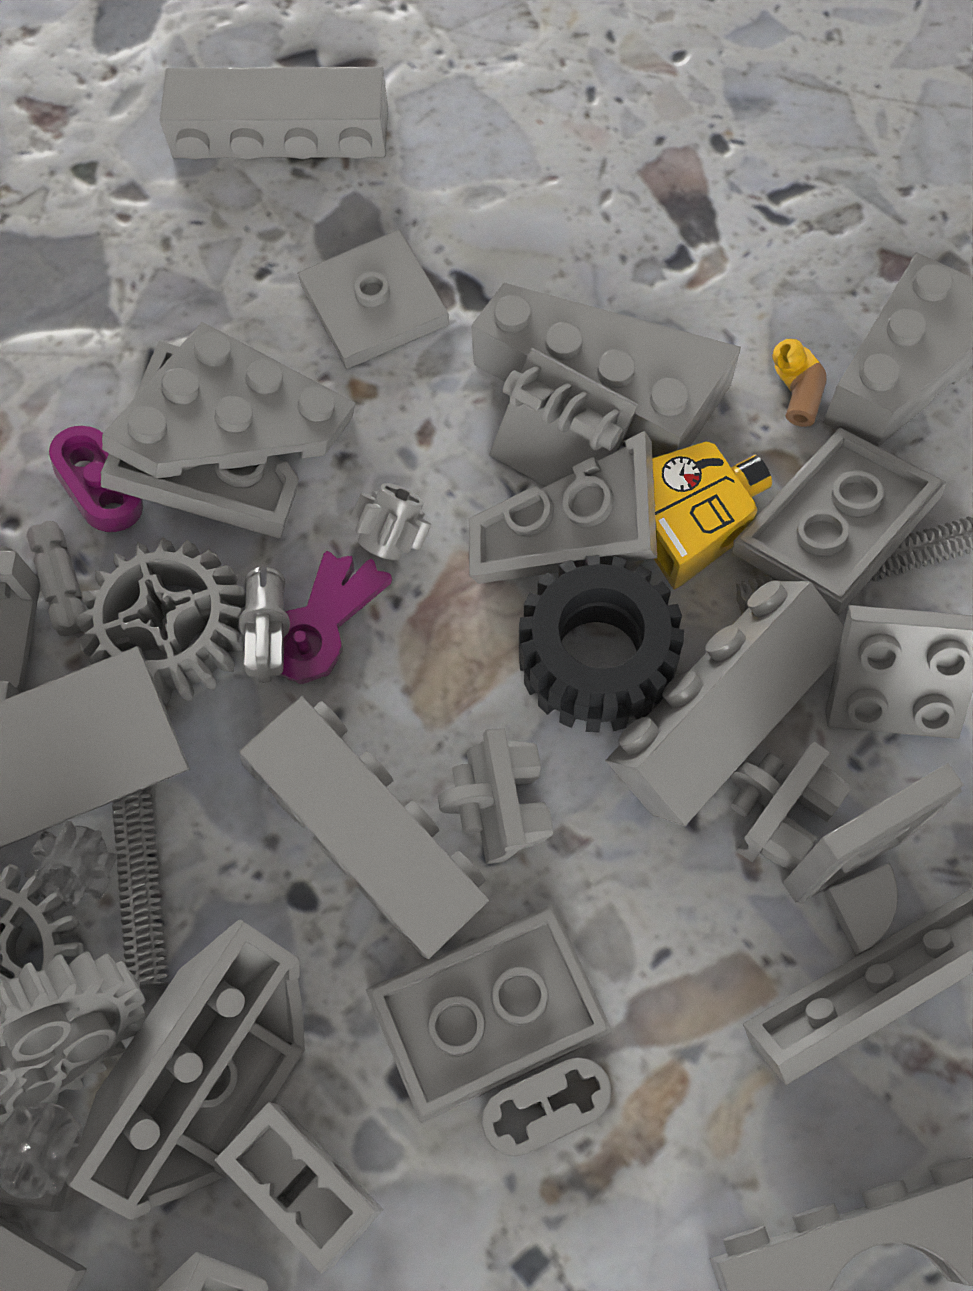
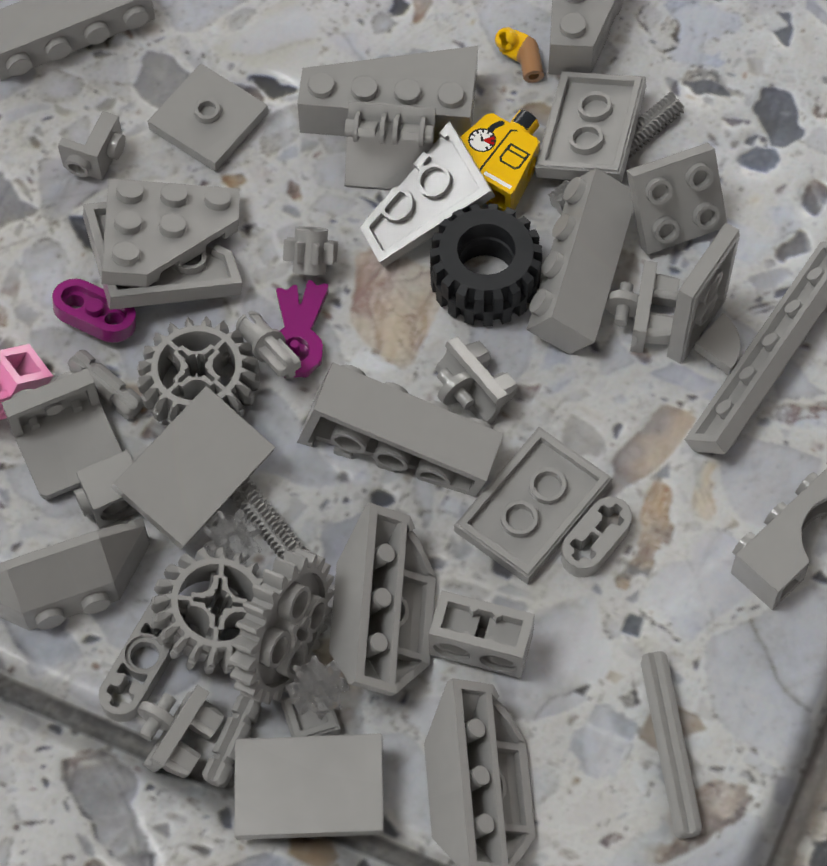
camera: 30 degrees left, 5 degrees down
none -> light grey bracket [58,111,126,180]

